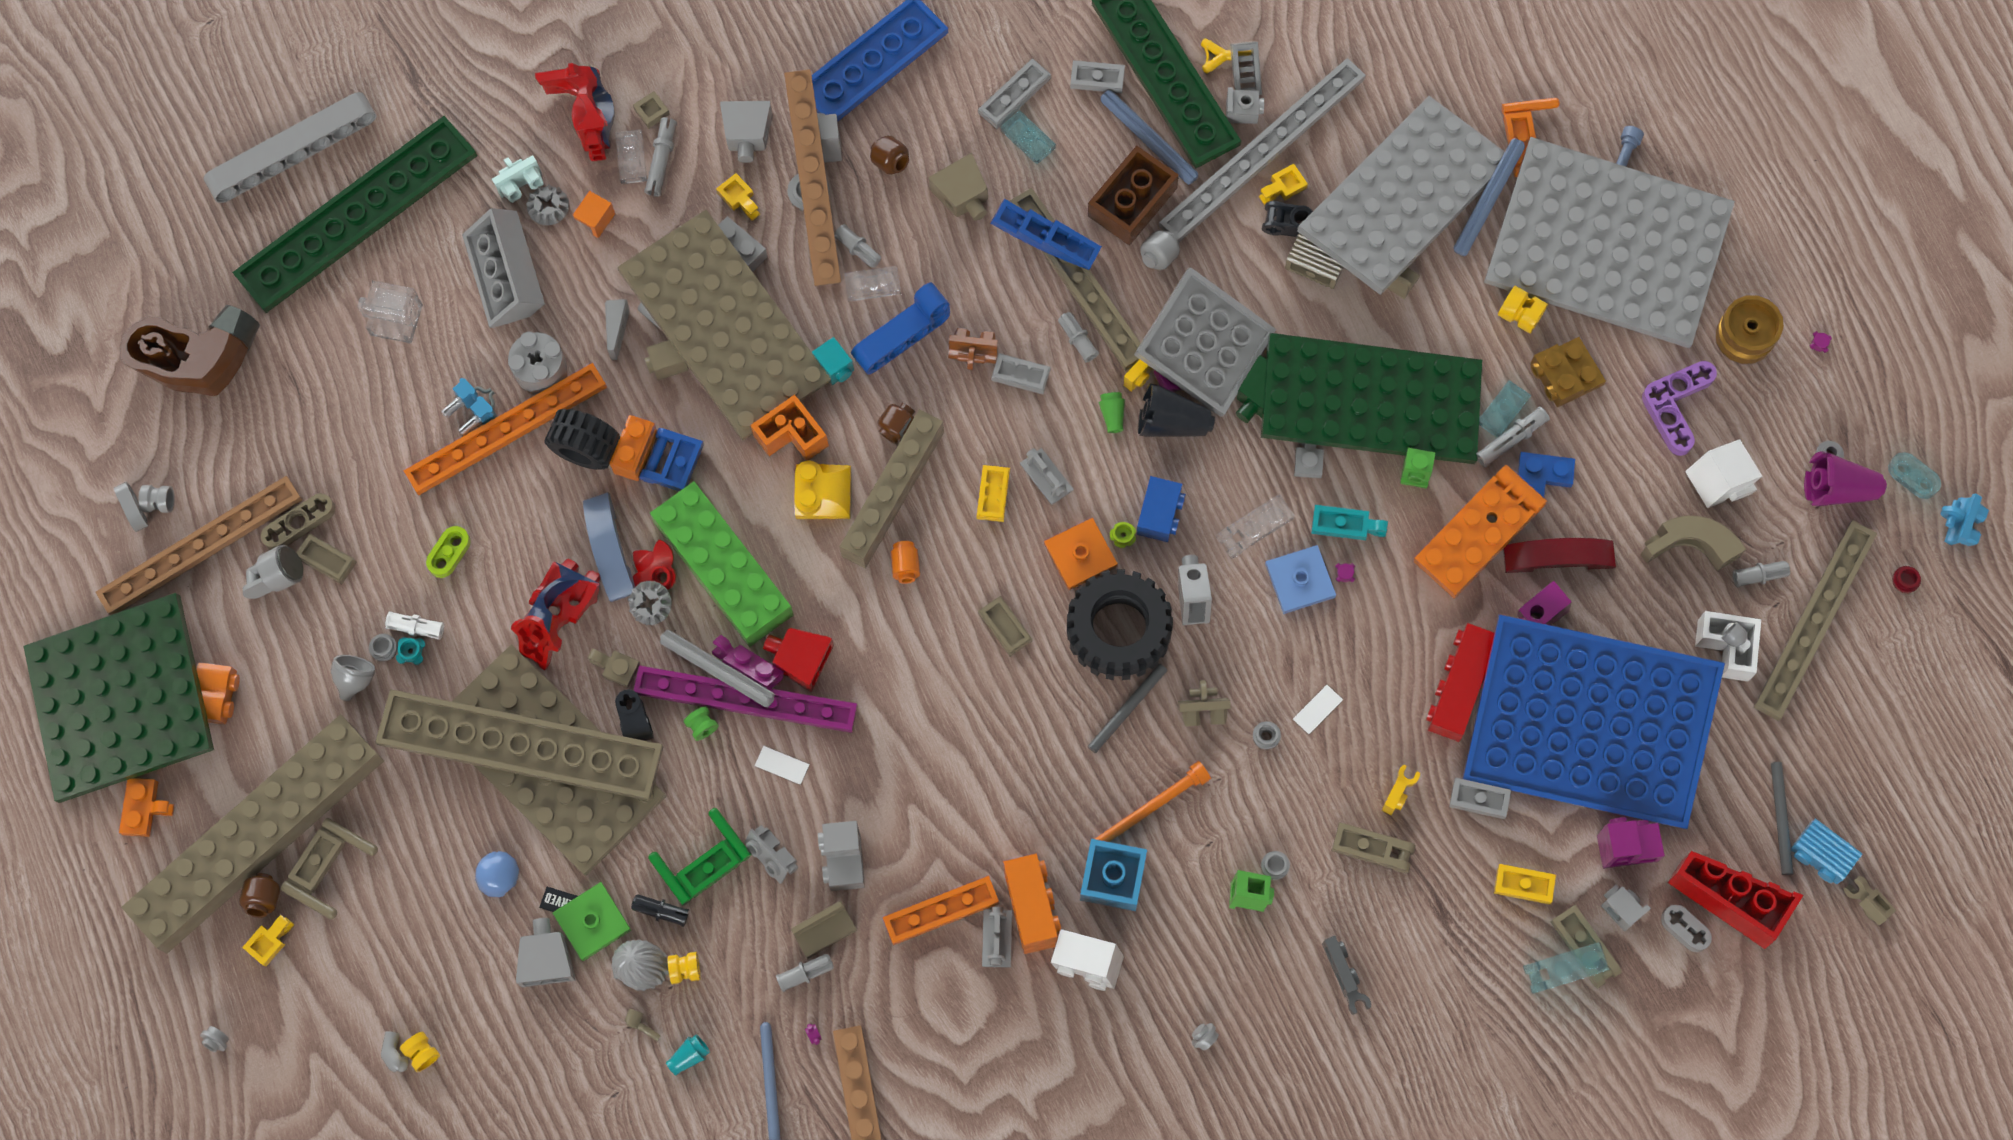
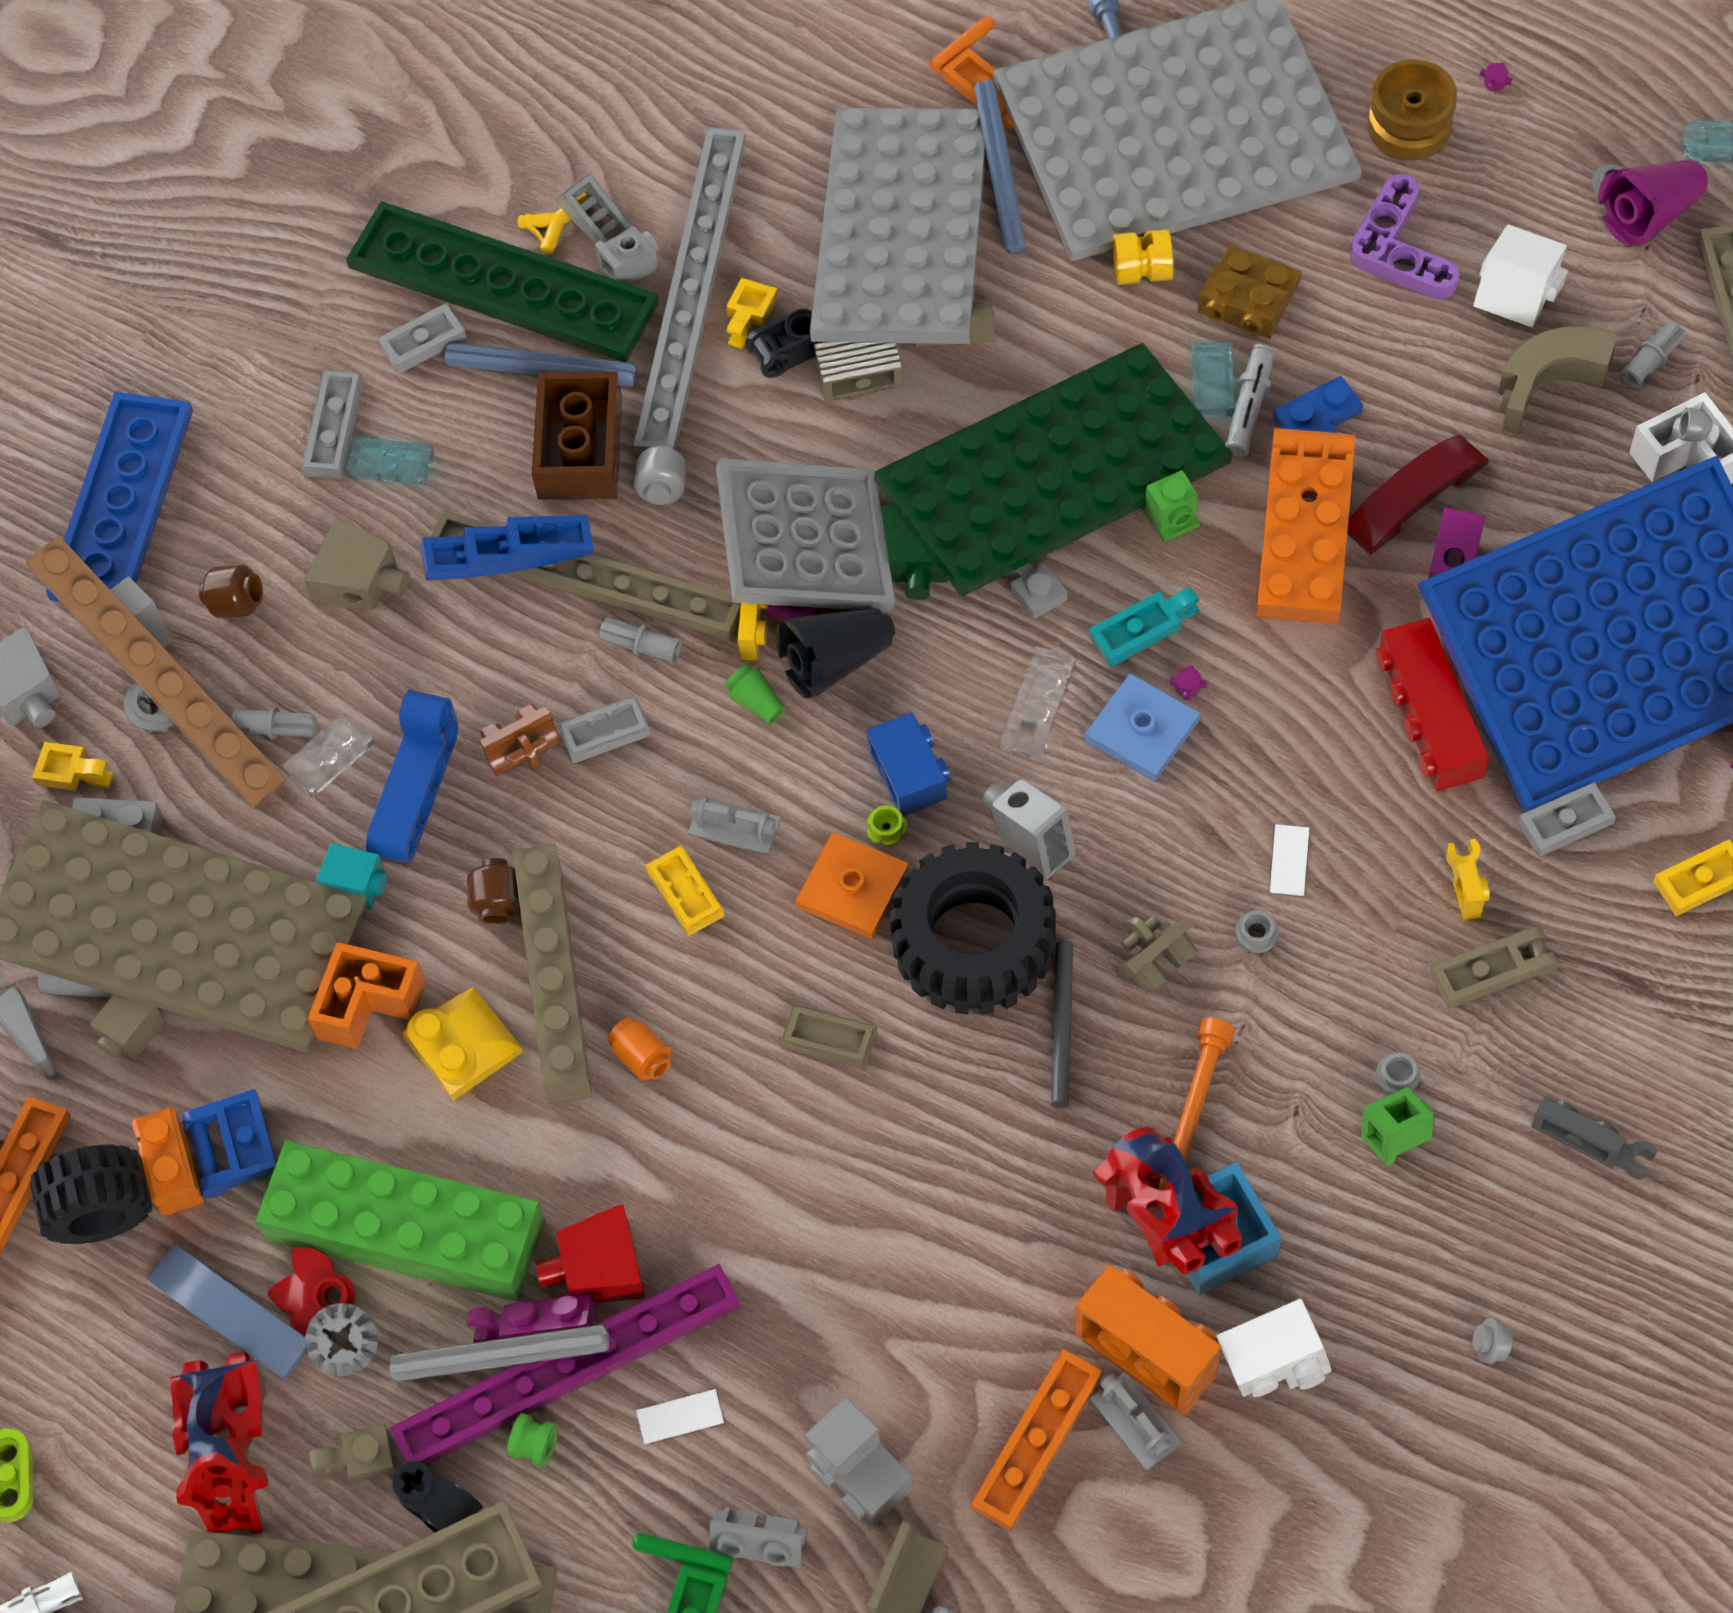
camera: 35 degrees left, 10 degrees down
none -> red hips [1093,1127,1242,1276]

